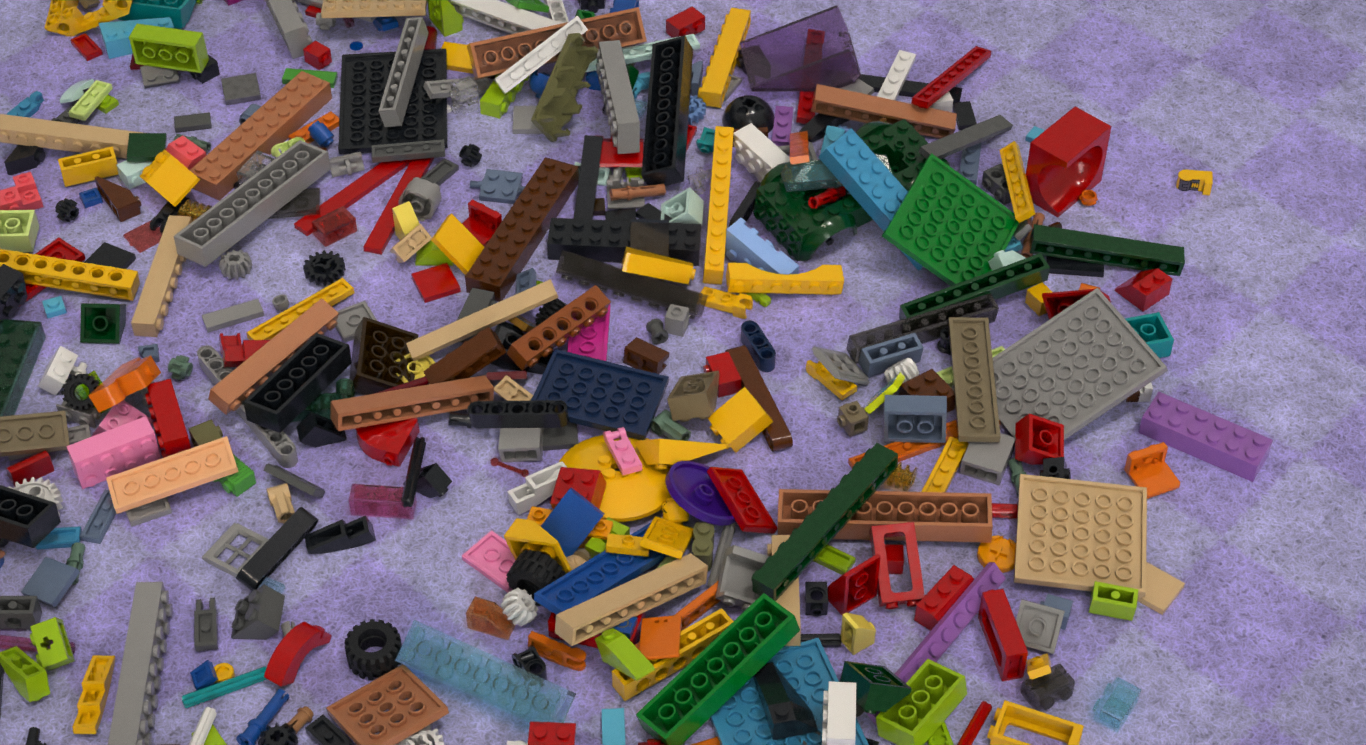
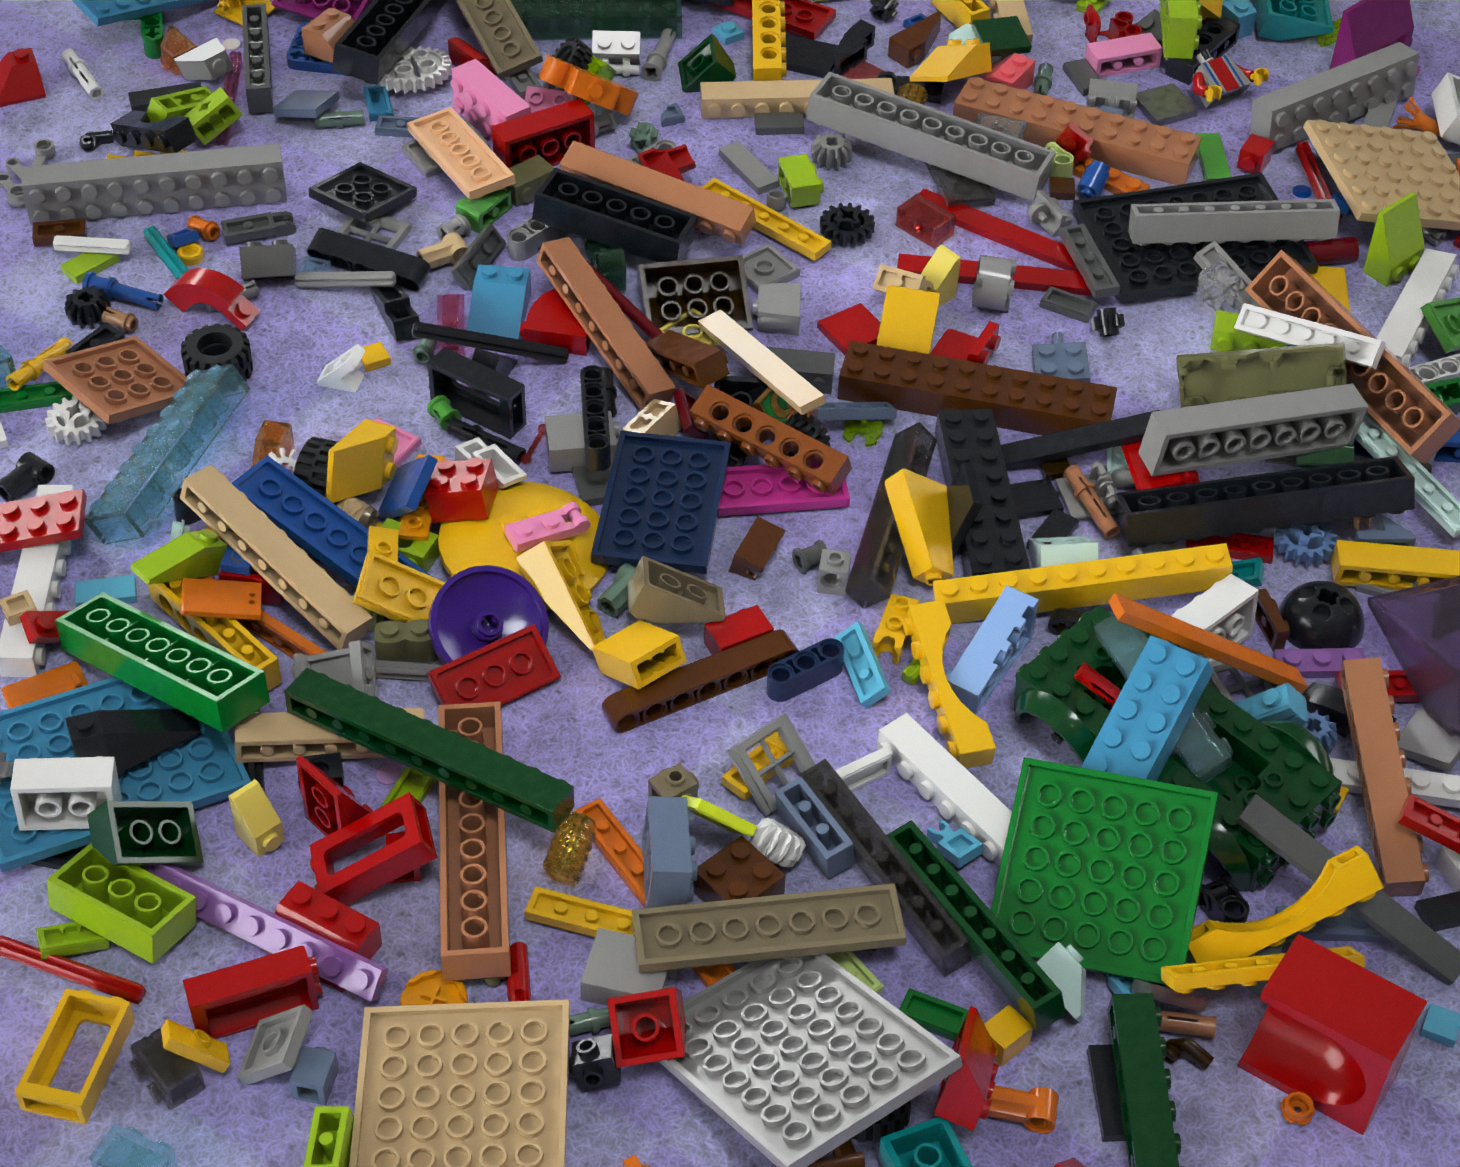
camera: 80 degrees right, 0 degrees up
none -> black arch [110,110,198,153]
none -> light aqua plate [170,520,190,541]
none -> orange pin [187,214,220,241]
none -> light grey axle [295,271,396,288]
none -> black plate [309,162,417,223]
none -> white slope [316,344,366,392]
none -> yellow tile [360,341,391,372]
none -> lavender piece [376,765,401,785]
none -> sand green pin [413,339,438,363]
none -> black piece [427,347,527,440]
none -> bright green bush [427,395,462,431]
none -> light grey bush [437,214,471,240]
none -> black pin [447,417,526,465]
none -> dark azure slope [467,264,531,340]
none -> light grey pin [641,28,676,82]
none -> light grey torso [752,282,801,336]
none -> dark grey tile [754,112,805,135]
none -> lime brick [777,154,824,208]
none -> white tile [833,746,893,797]
none -> black slope [834,19,875,76]
none -> medium azure plate [834,621,891,708]
none -> white brick [877,713,1012,867]
none -> green tile [899,988,968,1042]
none -> medium azure plate [927,819,983,868]
none -> red bracket [1054,122,1094,167]
none -> red piece [1083,4,1142,43]
none -> bright pink brick [1085,32,1163,78]
none -> light grey hinge [1087,78,1138,119]
none -> yellow arch [1188,845,1384,963]
none -> torso [1193,50,1269,109]
none -> red axle [1295,141,1342,225]

